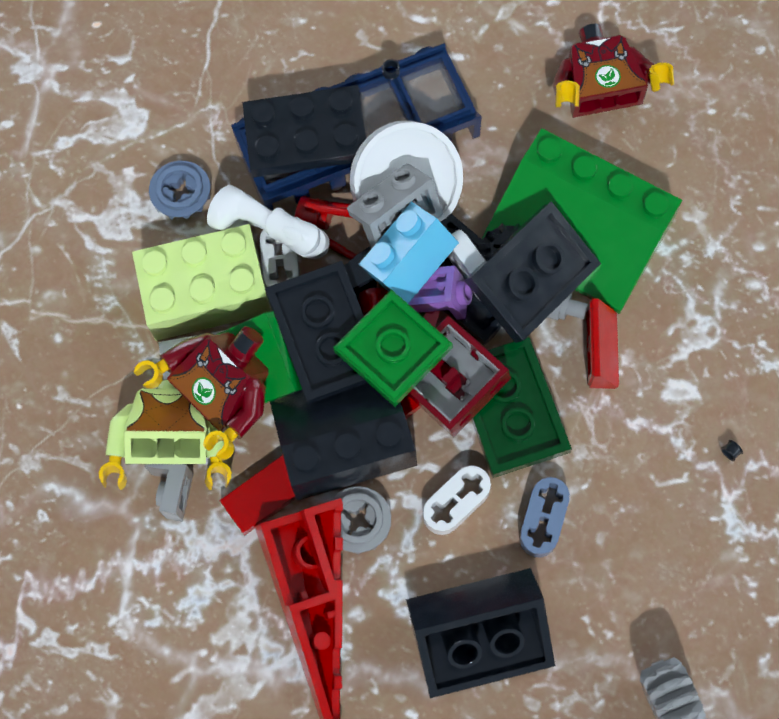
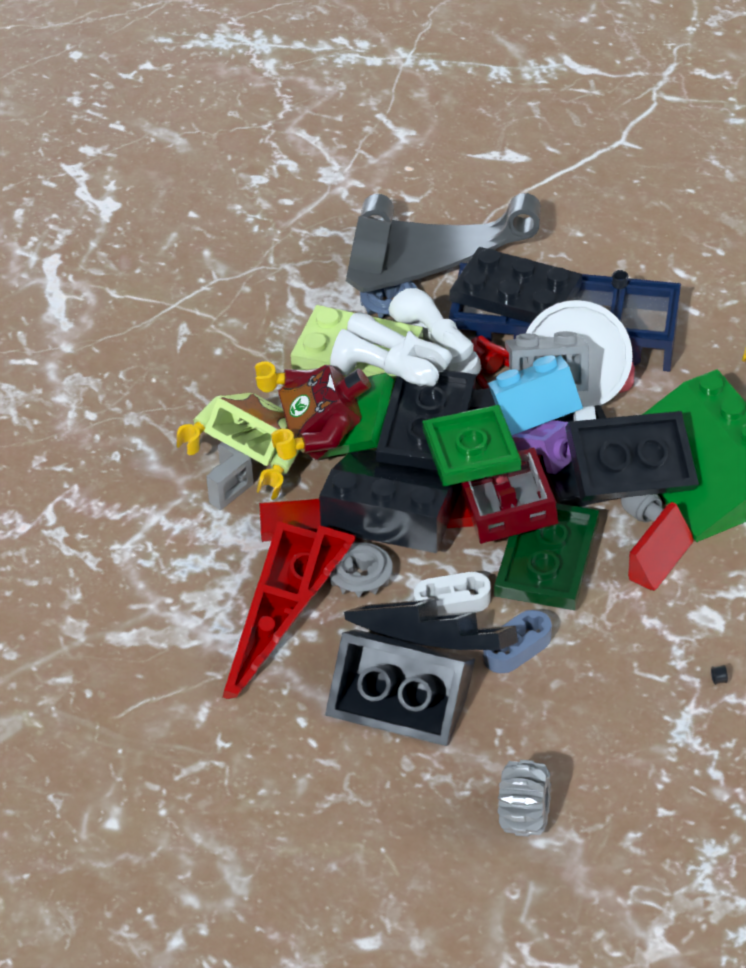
camera: 30 degrees right, 25 degrees down
none -> white piece [330,312,452,387]
none -> black slope [344,599,518,650]
none -> dark grey panel [346,193,541,293]

